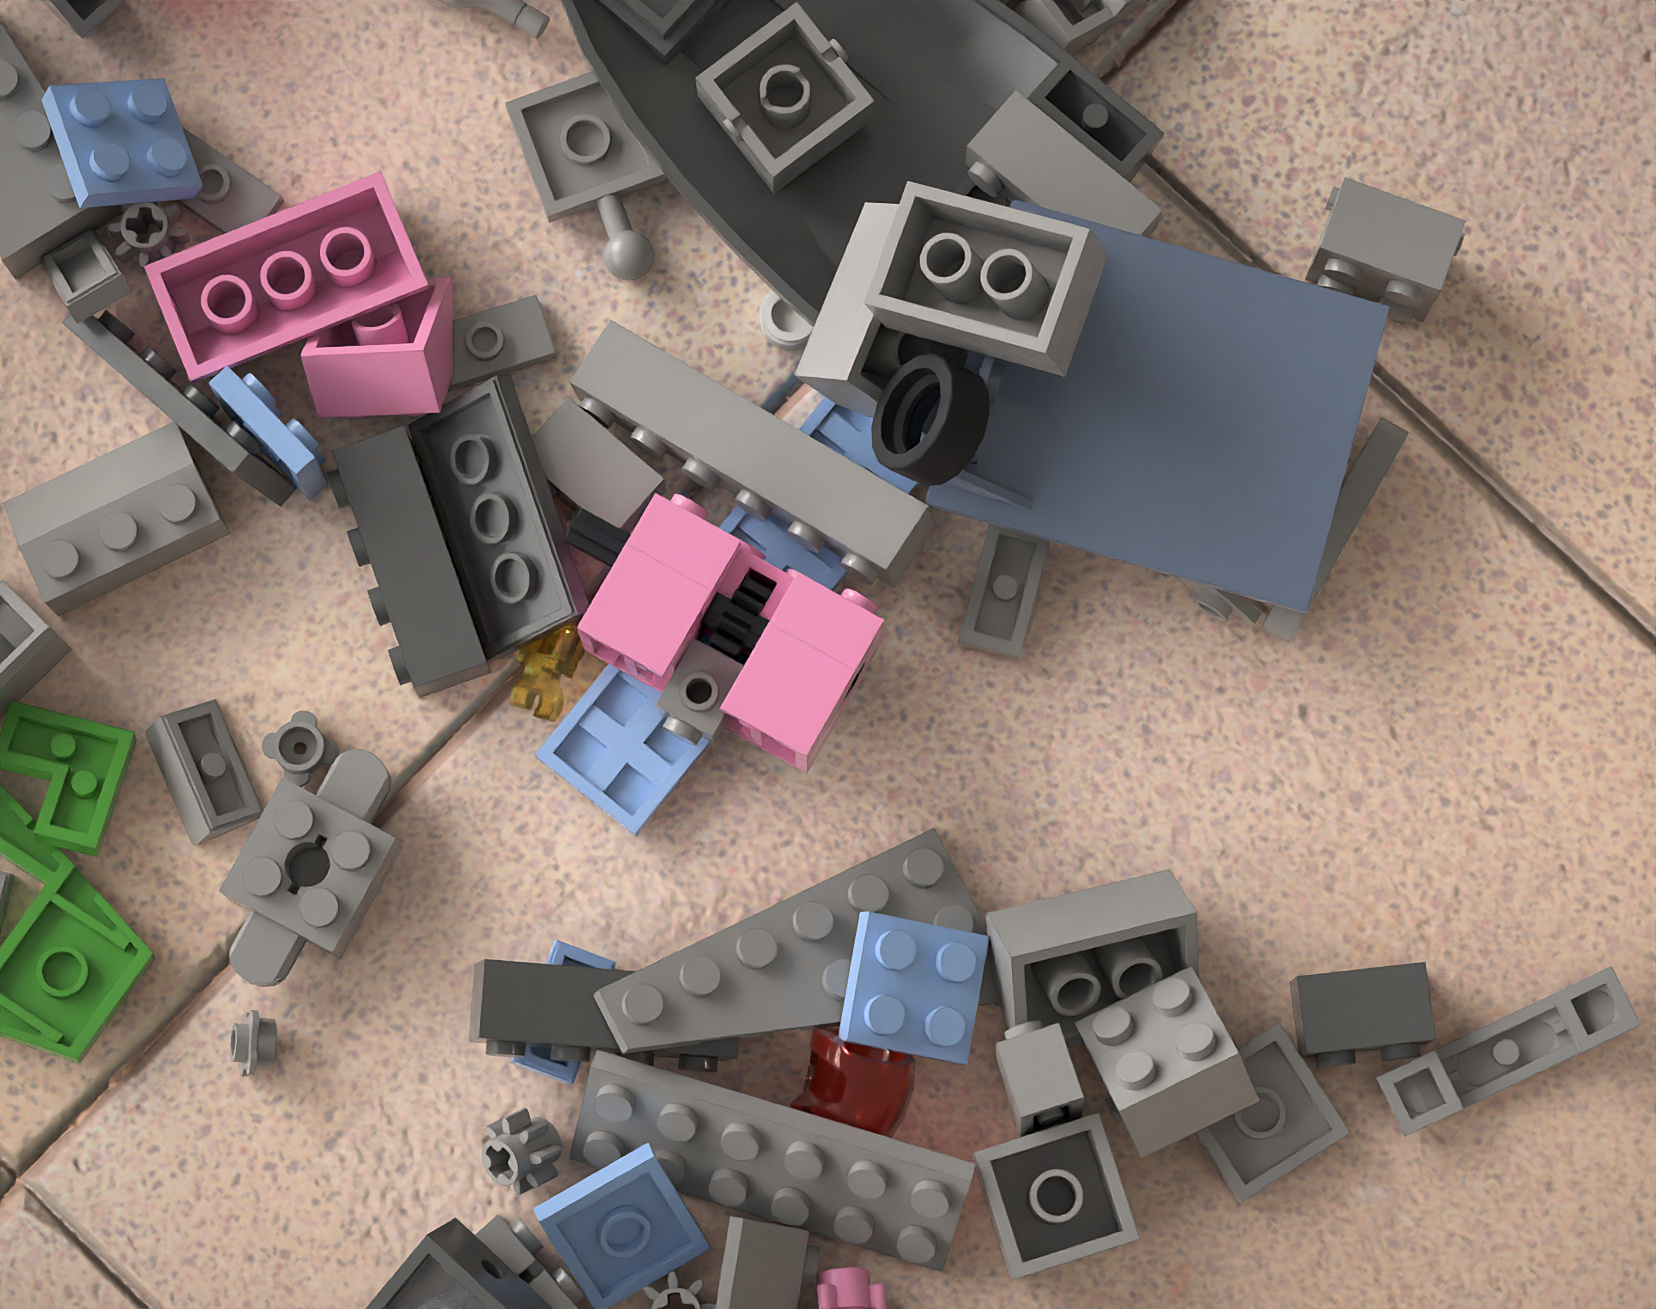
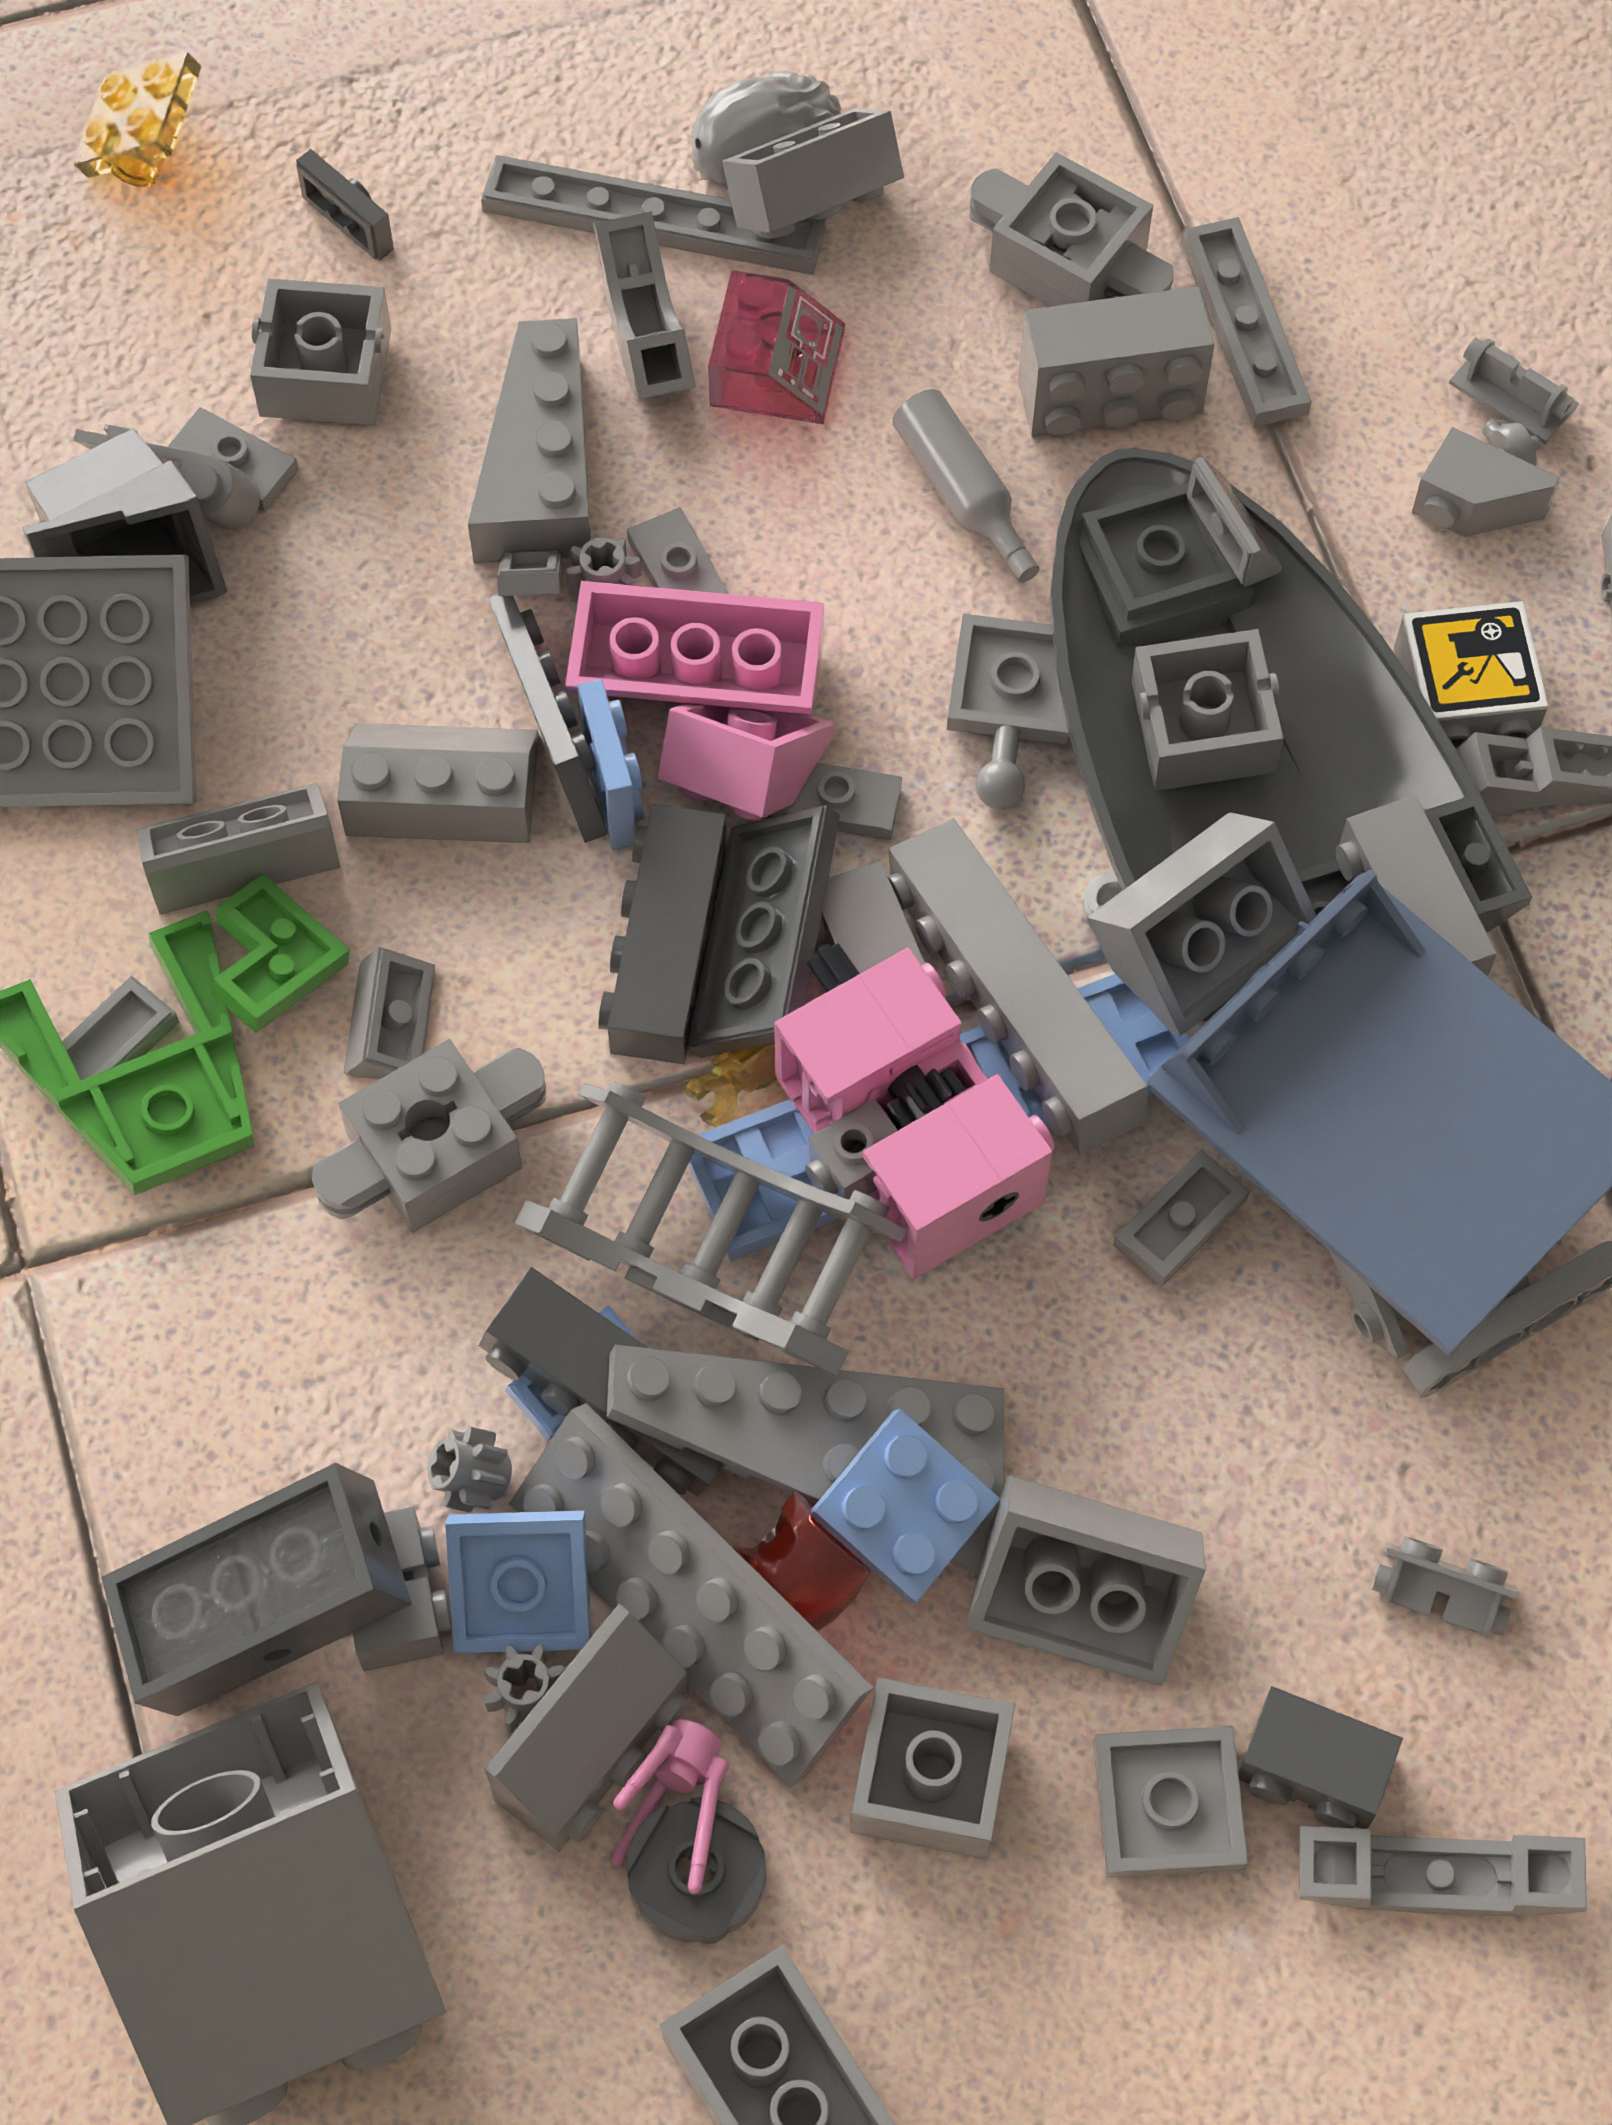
camera: 30 degrees right, 15 degrees down
light blue plate [41,78,203,208] -> none
light grey plate [230,1010,277,1077] -> none
light grey plate [262,711,339,787] -> none
light grey brick [863,181,1109,377] -> none
black tyre [871,353,990,486] -> none
light grey slope [996,1020,1084,1138] -> none
light grey brick [1075,966,1259,1158] -> none
none -> light grey fence [514,1080,907,1376]
none -> light grey hinge [1372,1536,1519,1637]

